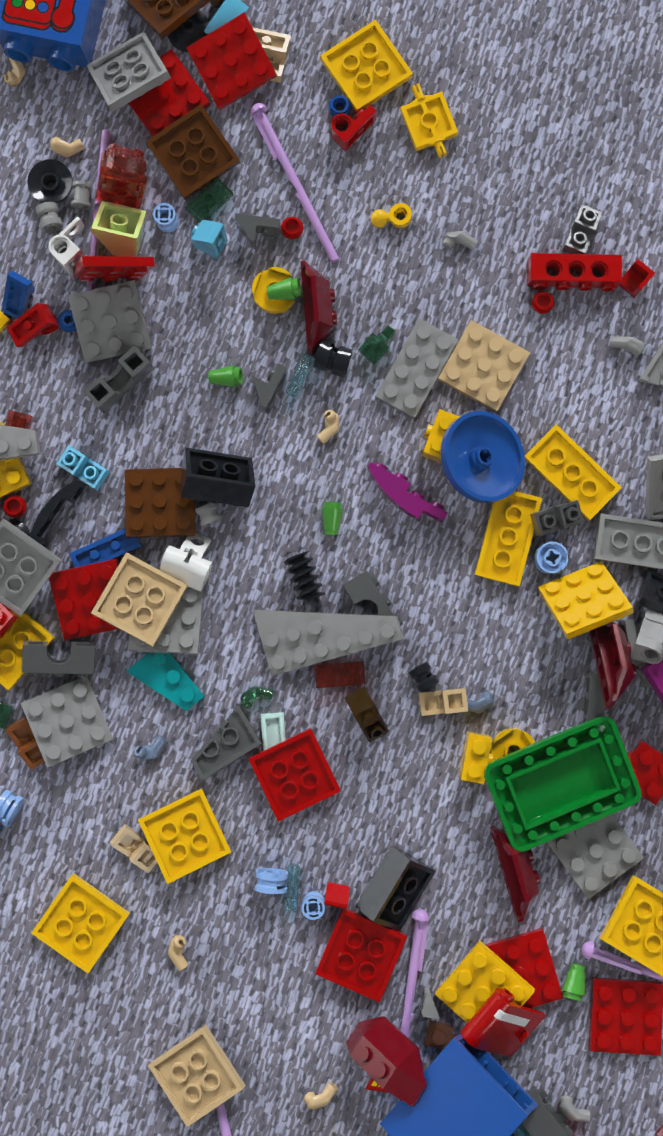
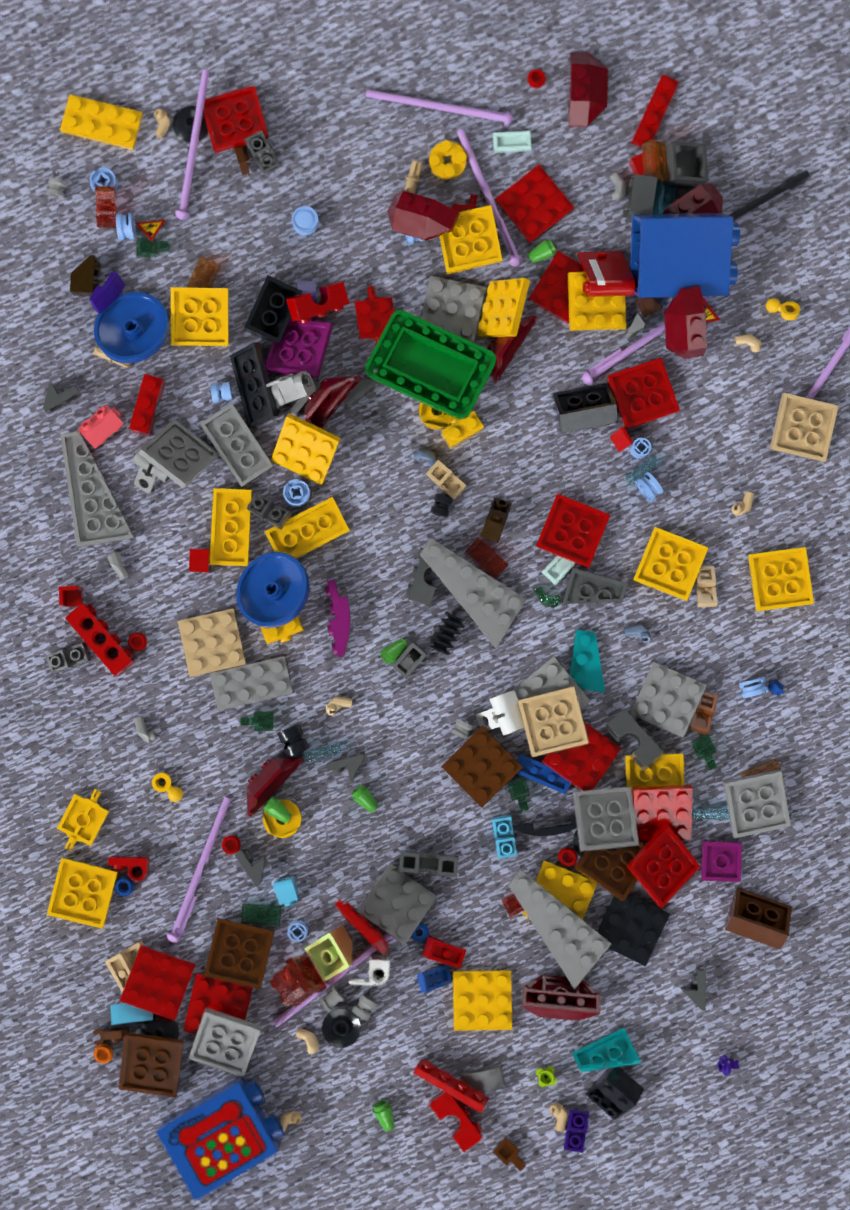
camera: 135 degrees left, 0 degrees up
black slope [180,447,256,507] -> none
none -> red panel [189,549,211,574]
none -> dark grey slope [392,641,428,679]
none -> yellow plate [477,278,530,338]
none -> clear green plate [507,777,530,812]

